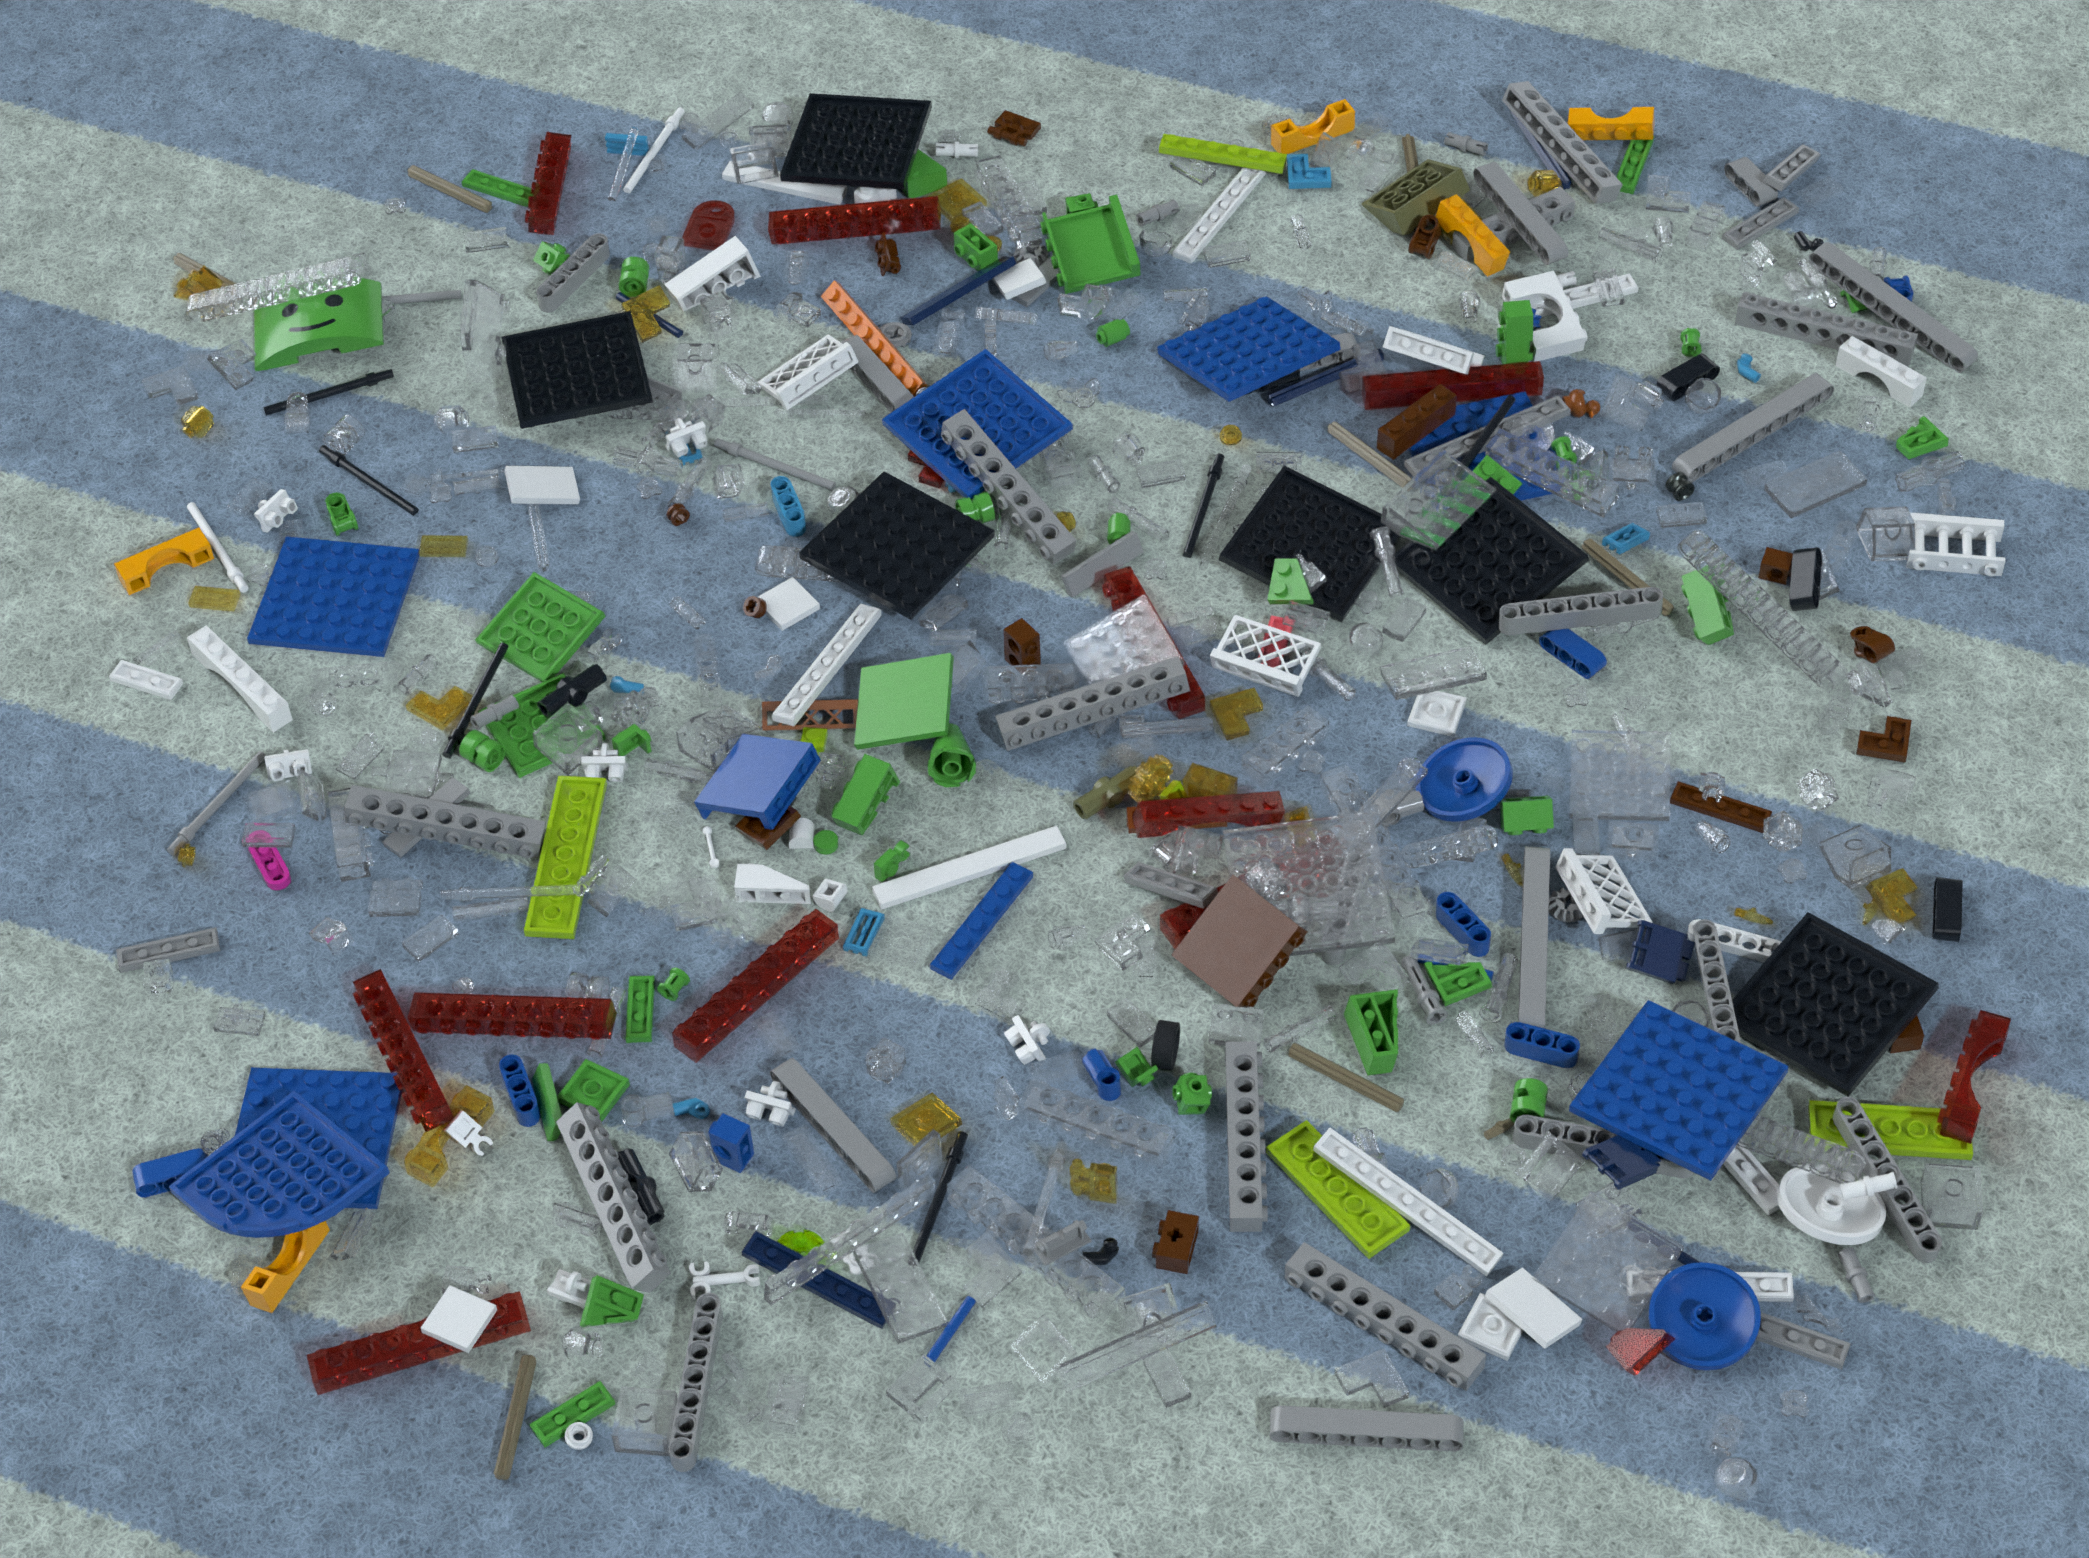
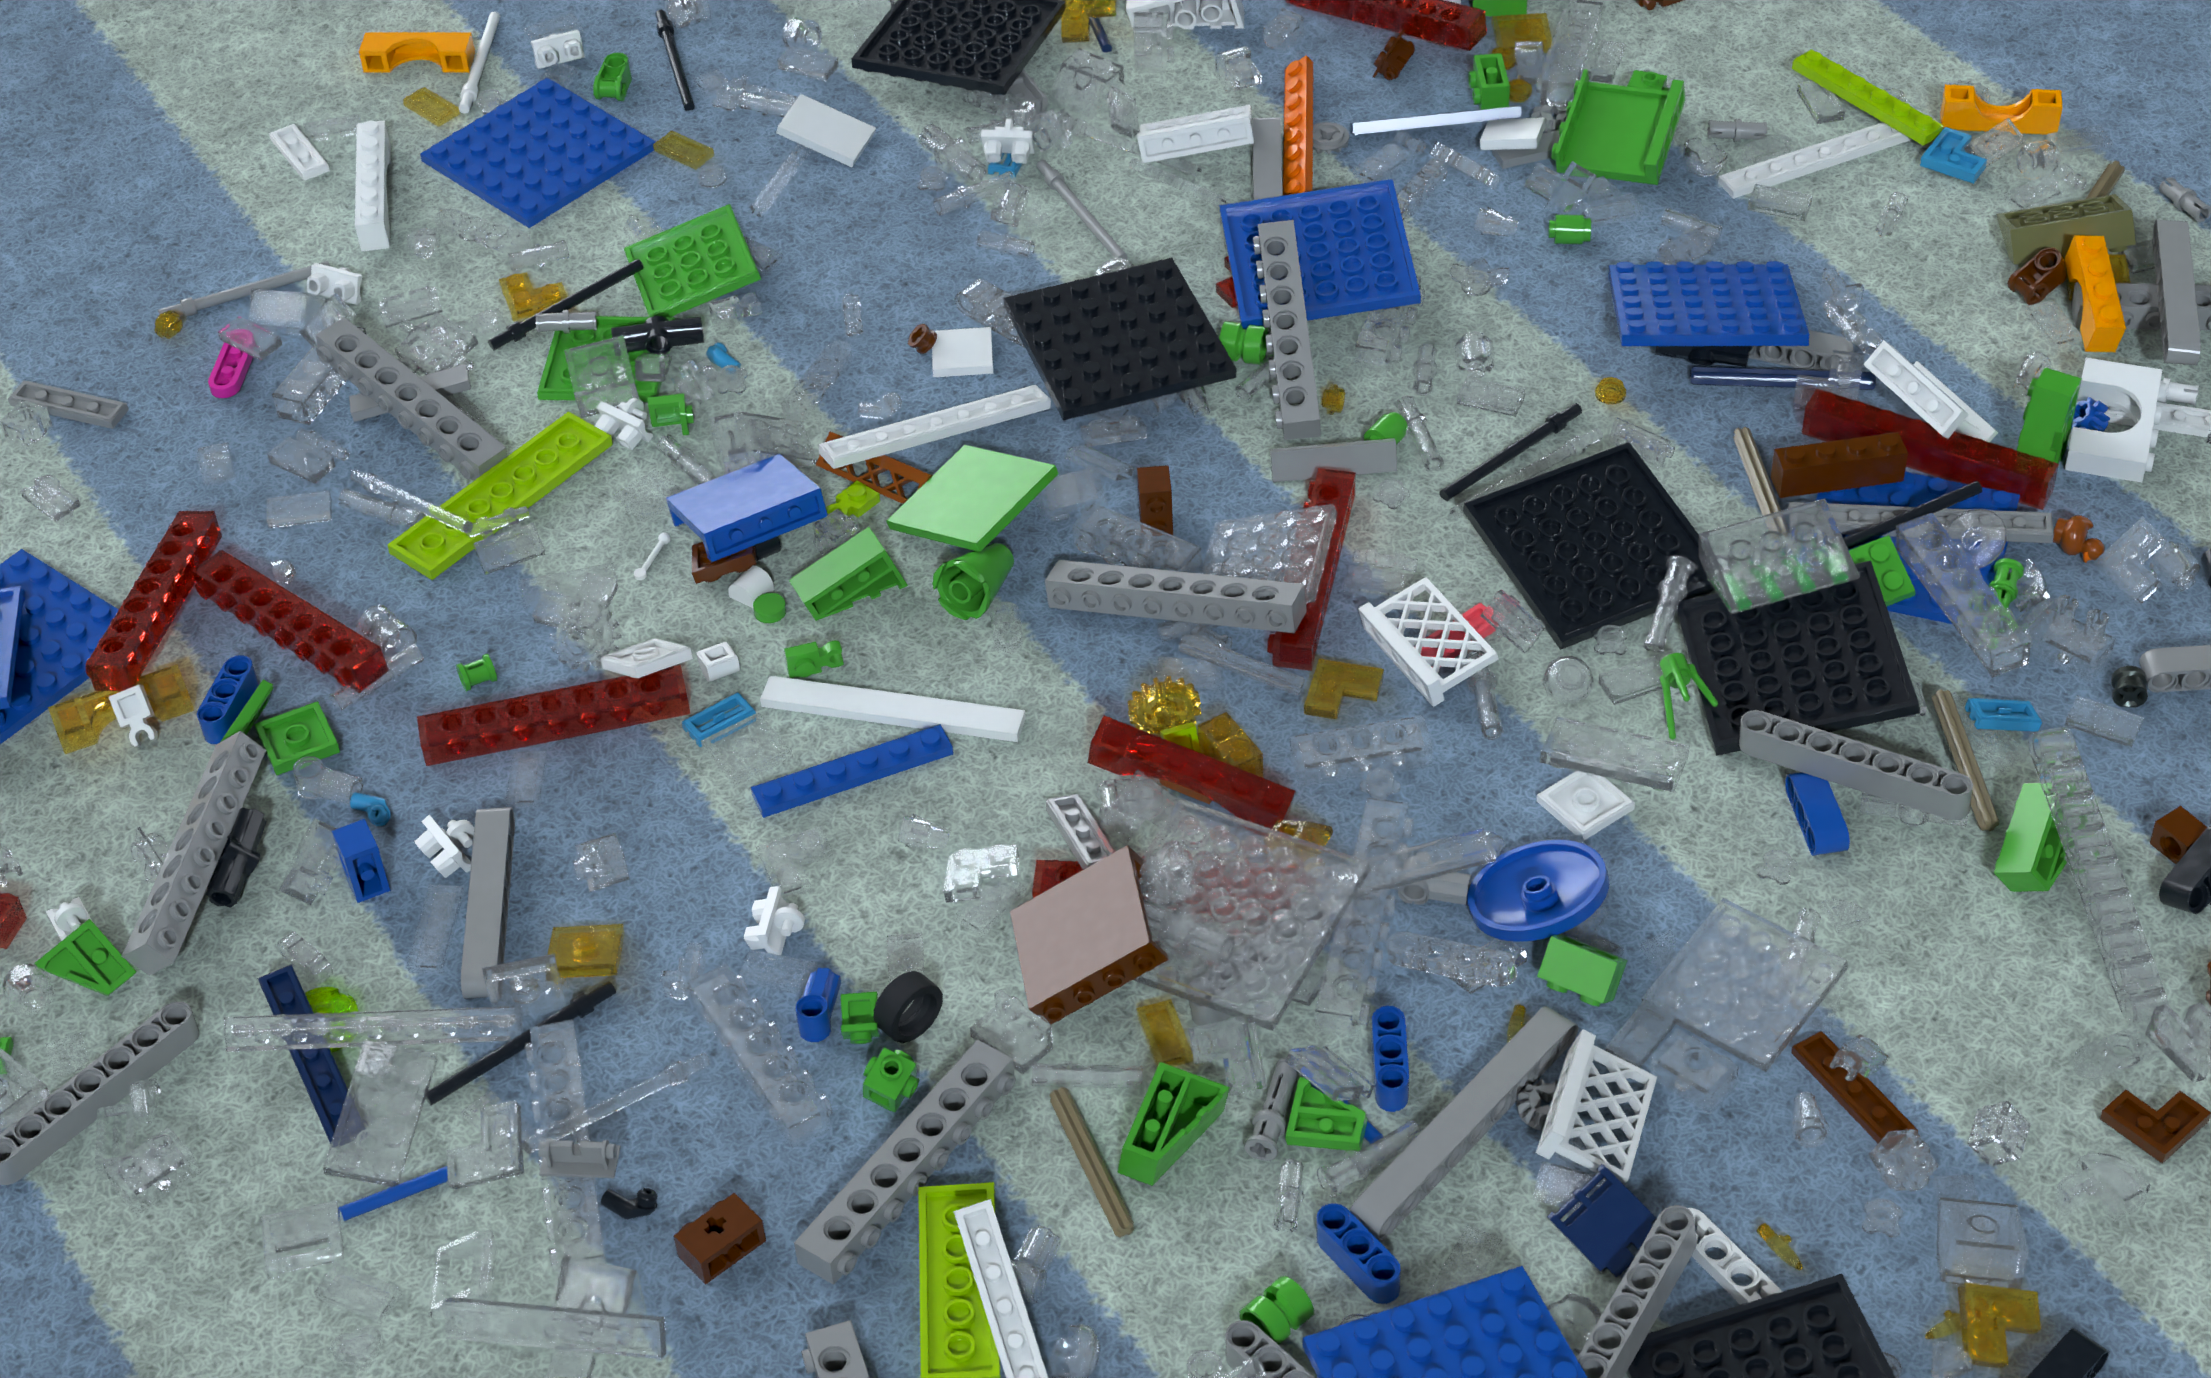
camera: 35 degrees right, 5 degrees down
bright green wheel [459,730,506,772] -> none
bright green tile [625,975,655,1043] -> none
reddish brown bush [666,503,690,526] -> none
white bar [689,1261,760,1300] -> none
white slope [734,863,811,904] -> none
dark azure beam [770,476,806,537] -> none
clear yellow plate [1069,1159,1118,1204] -> none
olive piece [1073,765,1144,819] -> none
bright green wing [1267,559,1314,604] -> none
clear plate [1296,554,1327,594] -> none
dark tan helmet [1484,1118,1515,1140] -> none
none -> white tile [601,638,693,678]
none -> clear yellow tile [1136,999,1193,1067]
none -> bright green plant [1659,653,1718,740]

